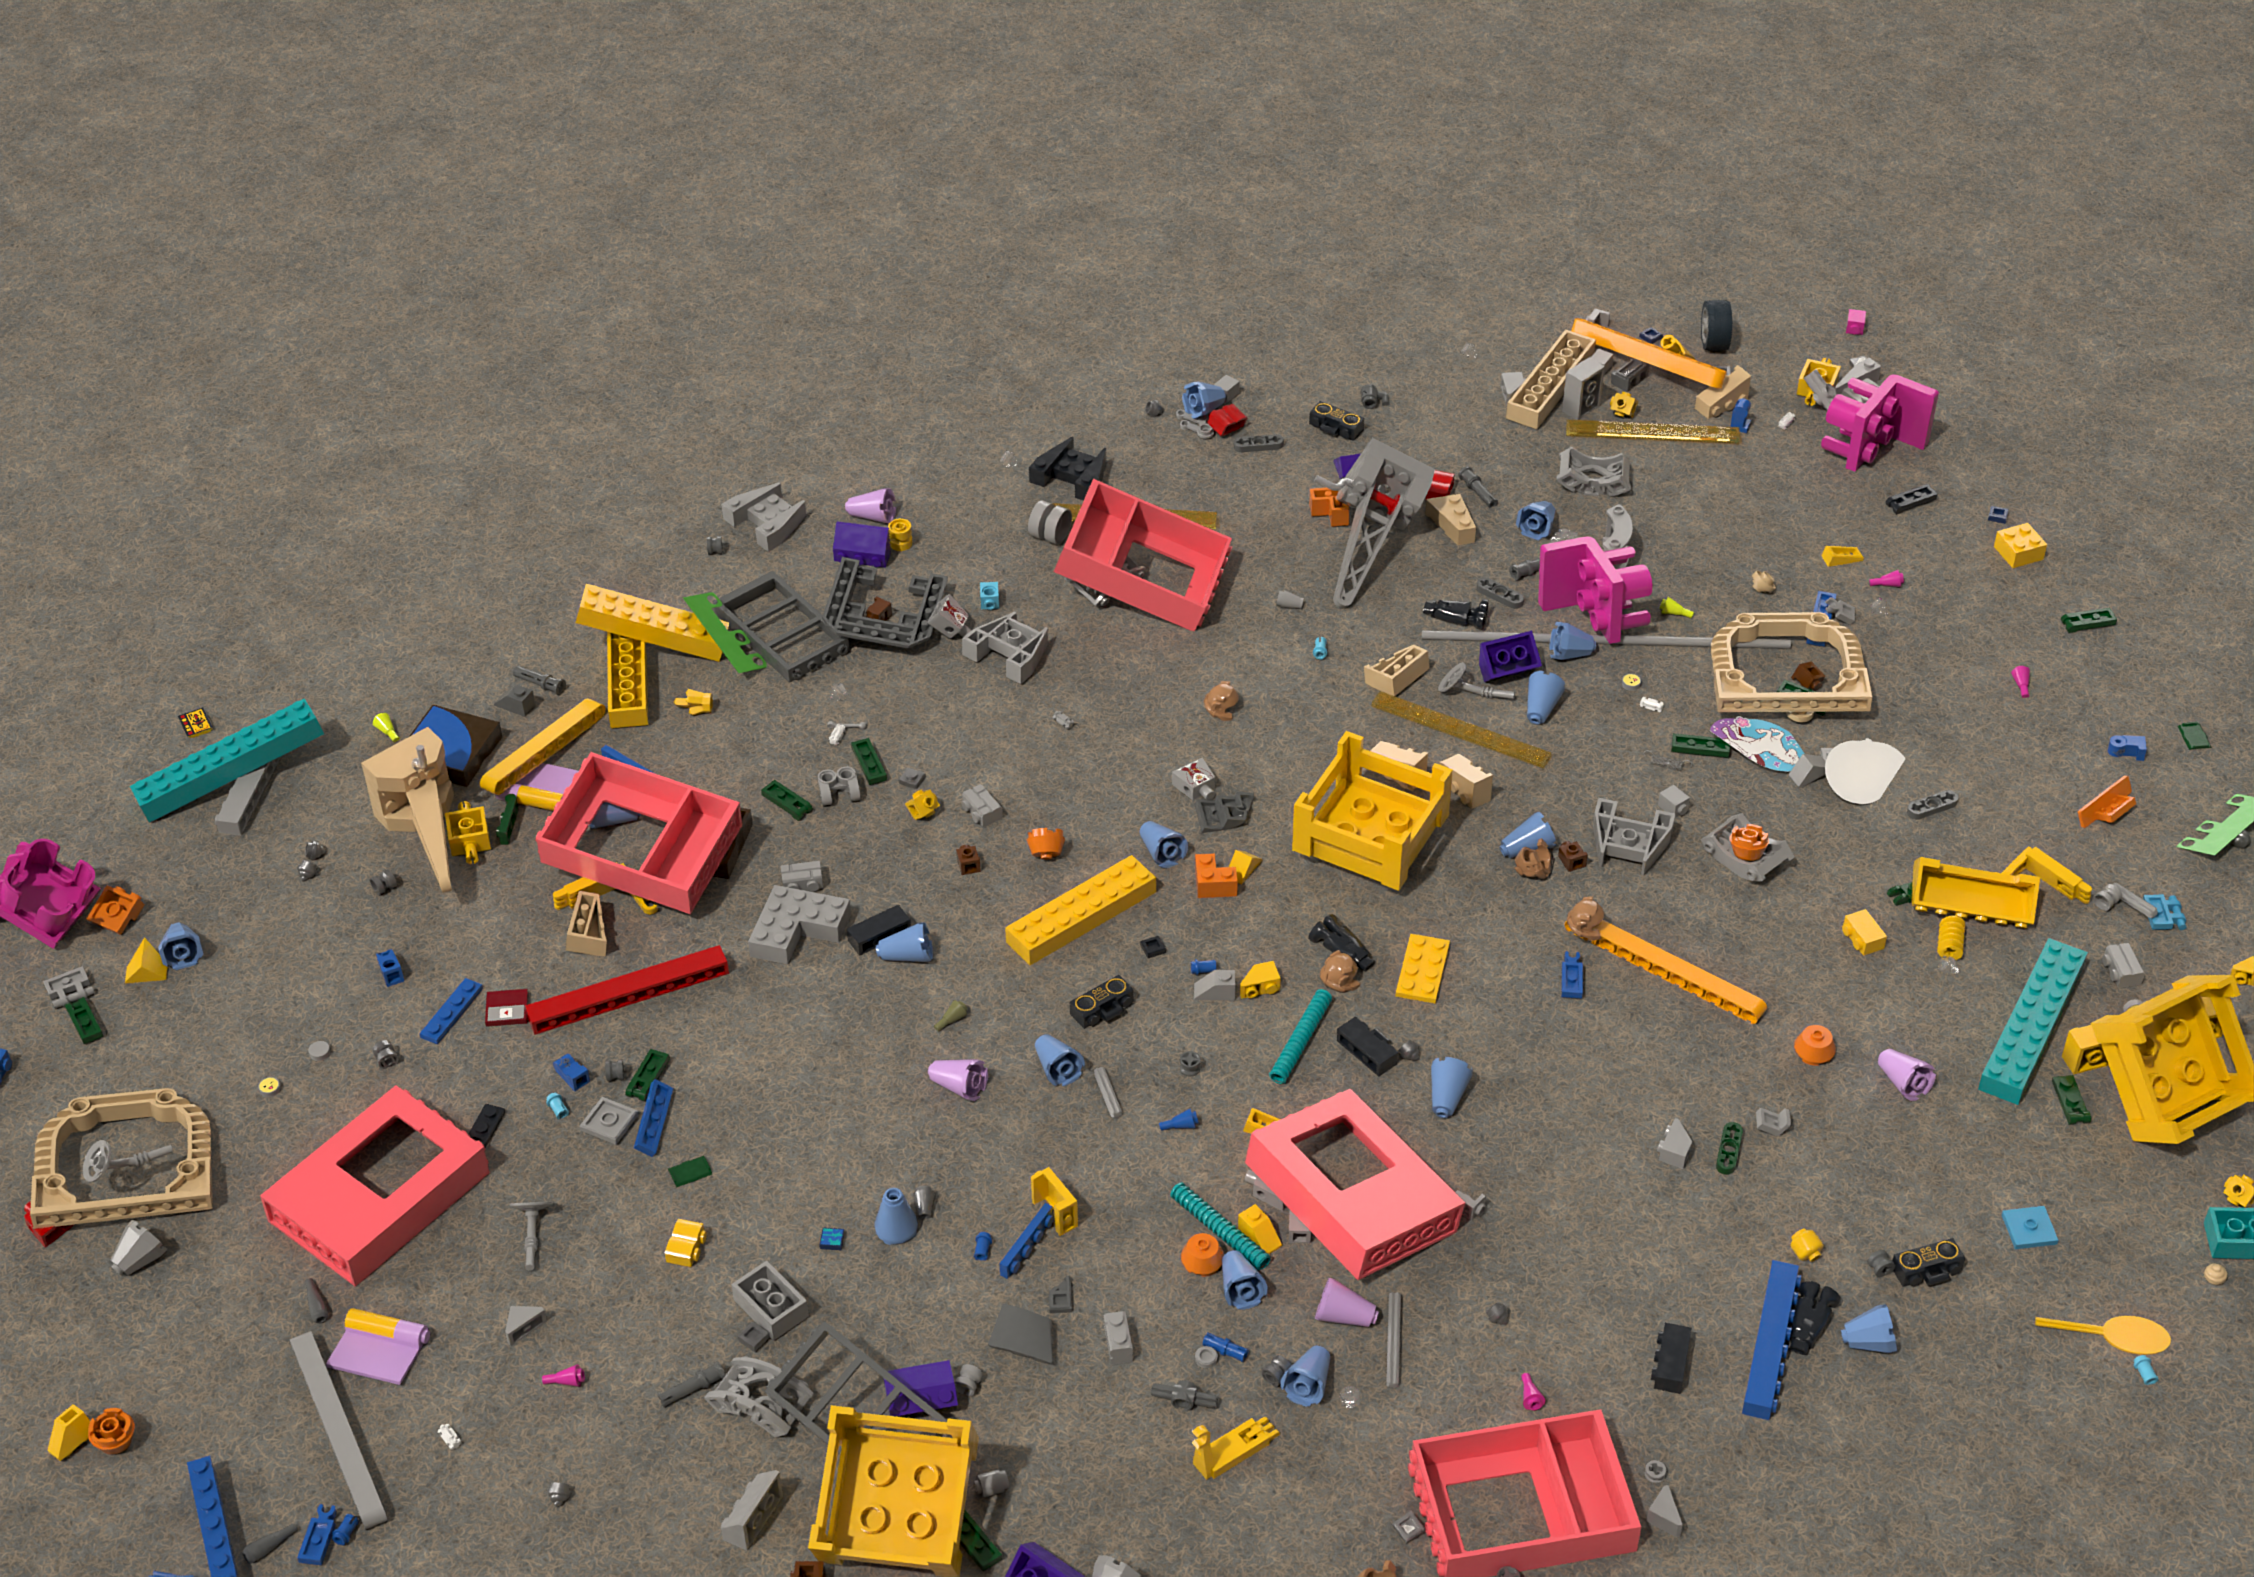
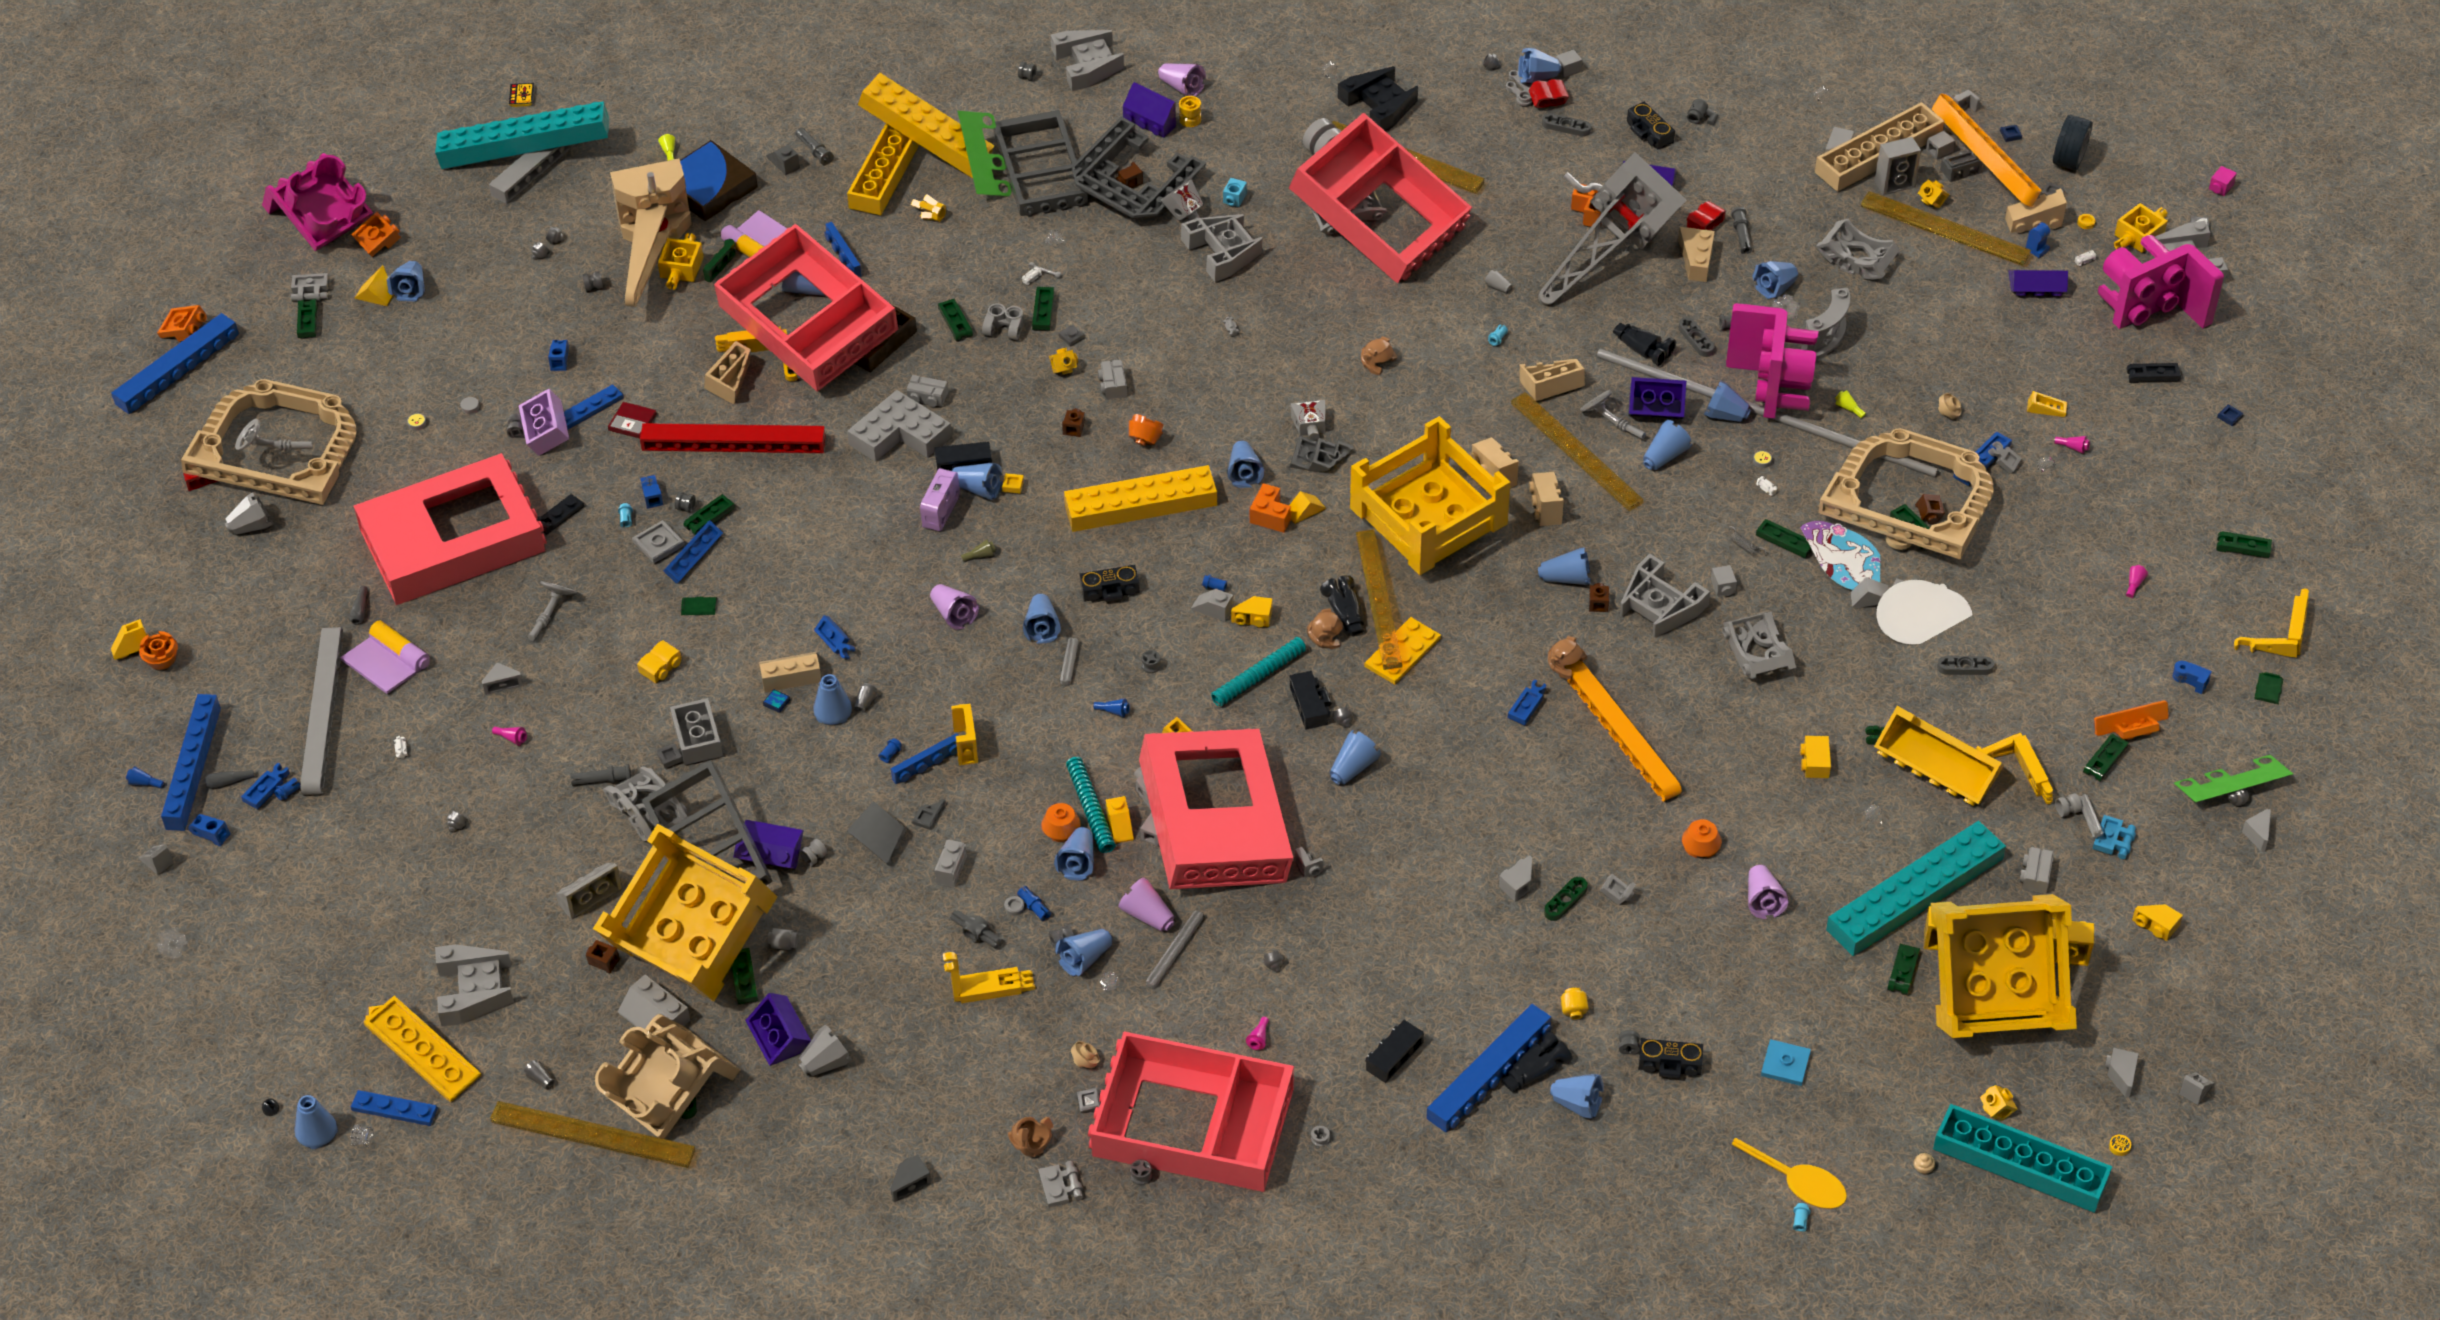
camera: 25 degrees right, 5 degrees up
yellow beam [480,698,605,795] -> none
black tile [1140,936,1166,959] -> none
medium nougat helmet [1515,838,1551,879] -> none
light grey slope [1646,1485,1683,1537] -> none
yellow panel [1661,335,1695,360] -> none
orange cone [1730,824,1769,861] -> none
light grey piece [1804,369,1836,411] -> none
yellow piece [1937,916,1965,961] -> none
yellow brick [1994,523,2047,568] -> none
none -> lavender brick [519,389,569,456]
none -> tan slope [759,652,821,692]
none -> blue plate [814,615,855,659]
none -> lavender axle [920,468,960,531]
none -> yellow plate [1002,473,1024,494]
none -> tan plate [1071,1041,1100,1069]
none -> clear yellow plate [1356,529,1402,670]
none -> dark purple slope [2008,270,2068,296]
none -> yellow tile [2077,214,2096,229]
none -> dark green plate [2083,733,2129,782]
none -> yellow hinge [2234,588,2309,658]

